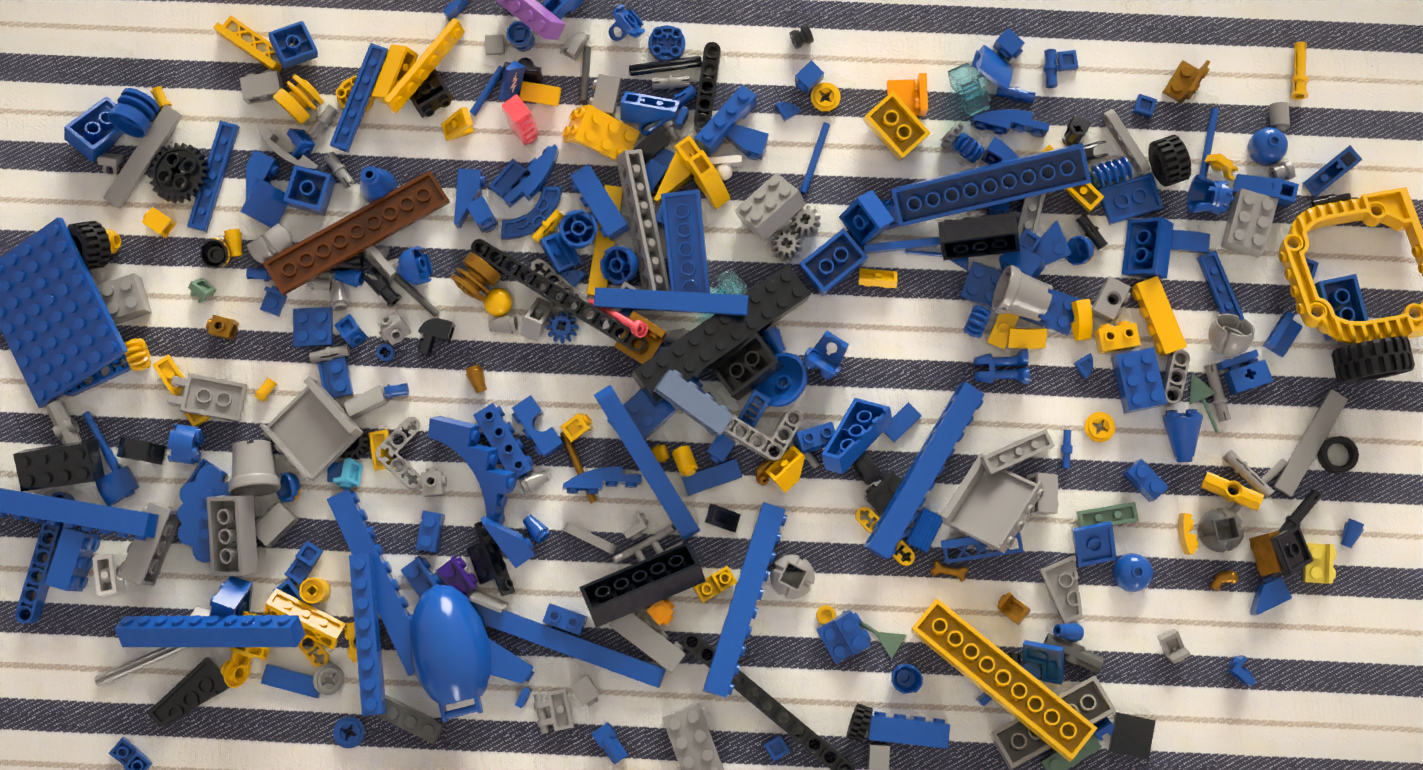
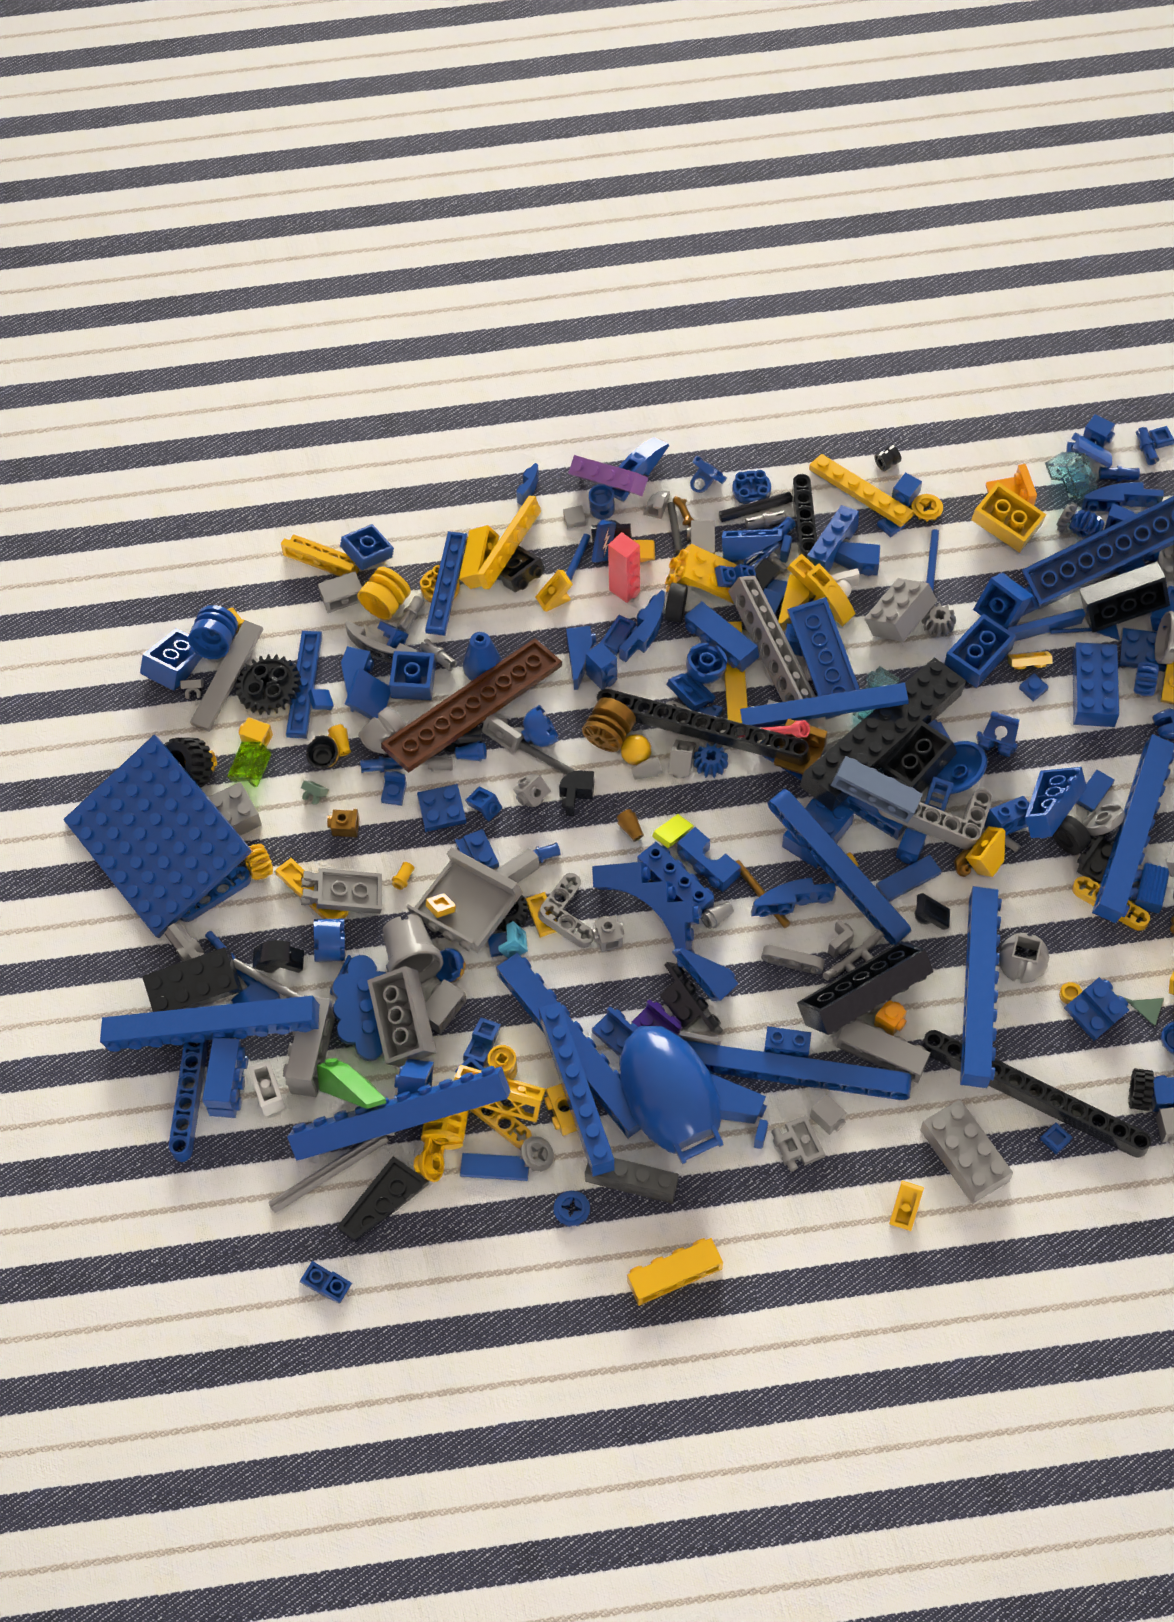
camera: 10 degrees left, 20 degrees down
light grey pin [309,344,350,364] -> none
light grey cone [330,282,349,311] -> none
black piece [362,267,402,307] -> none
blue bush [376,344,395,362] -> none
blue brick [415,511,445,553] -> none
blue tile [501,186,562,240] -> none
blue cone [523,514,550,543] -> none
yellow pin [531,209,564,245] -> none
yellow bracket [560,413,593,442] -> none
blue piece [591,722,628,765] -> none
blue cylinder [600,246,639,284] -> none
yellow brick [672,445,698,477] -> none
yellow slope [692,566,737,603] -> none
light grey gear [771,229,802,261] -> none
none -> clear neon green bracket [227,742,271,787]
none -> light grey bar [233,958,303,998]
none -> blue tile [308,689,334,710]
none -> bright green wedge [317,1058,386,1109]
none -> yellow plate [426,893,456,918]
none -> neon yellow tile [652,814,694,848]
none -> black tyre [665,582,688,622]
none -> pearl gold piece [673,496,694,527]
none -> blue slope [714,564,756,588]
none -> yellow plate [809,454,914,527]
none -> blue plate [1019,673,1049,702]
none -> blue brick [1072,642,1119,727]
none -> light grey tile [1083,804,1125,836]

